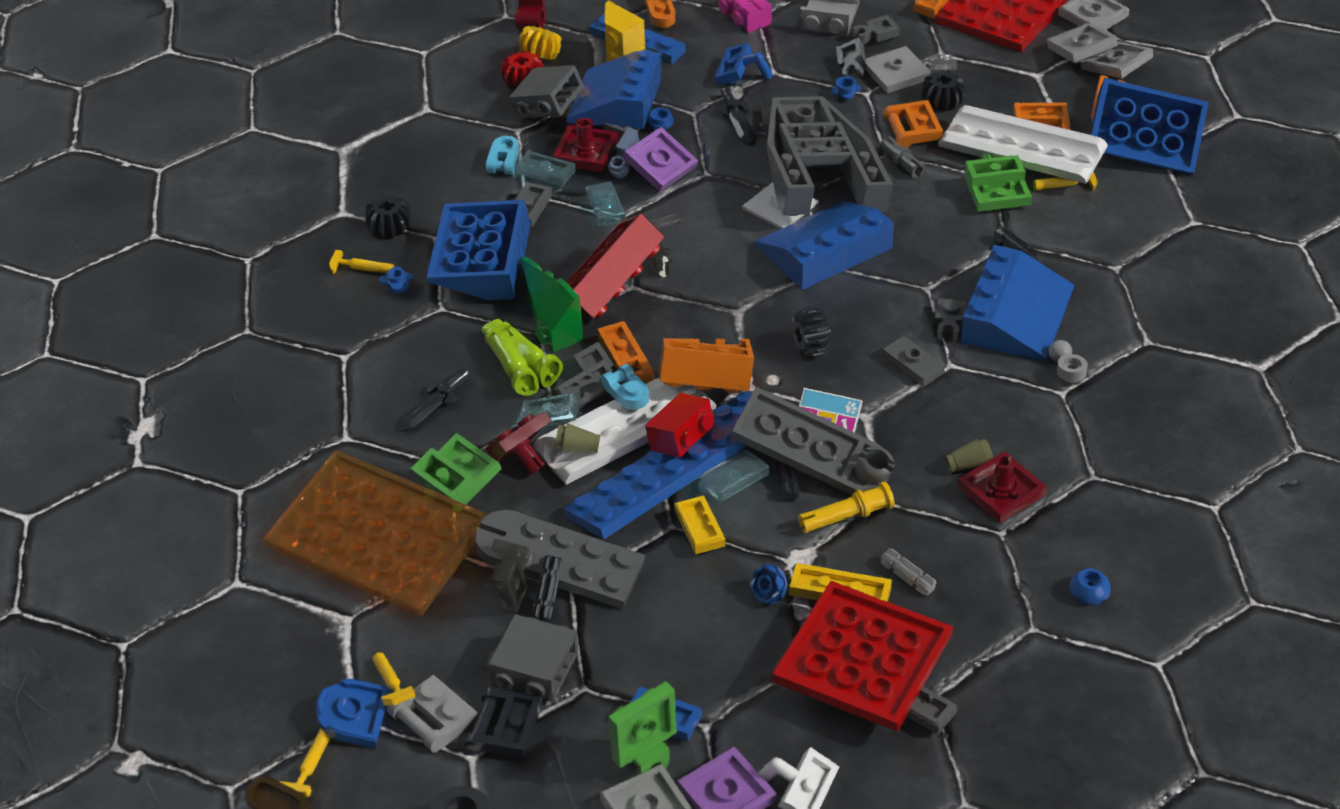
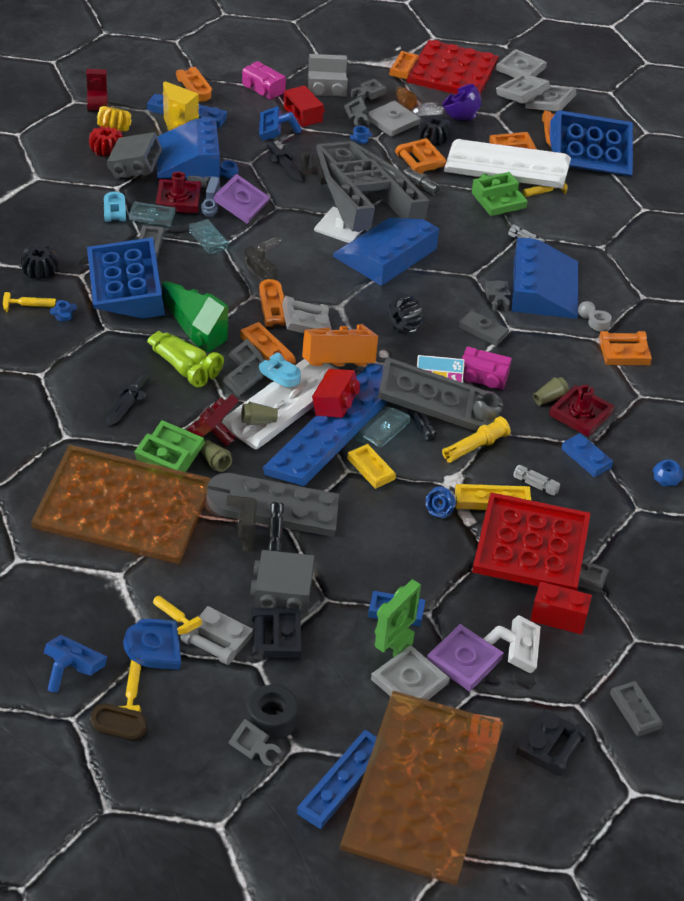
camera: 20 degrees left, 0 degrees up
clear light blue plate [518,392,581,425] -> none
slope [567,213,664,321] -> none
none -> blue plate [44,635,107,692]
none -> olive cone [200,440,232,472]
none -> orange plate [259,279,286,327]
none -> light grey plate [282,296,332,333]
none -> red brick [284,85,325,127]
none -> clear orange cone [396,87,417,110]
none -> dark purple cylinder [442,84,482,121]
none -> dark pink brick [462,347,512,390]
none -> red brick [530,582,592,635]
none -> blue plate [561,433,613,477]
none -> orange plate [599,331,652,365]

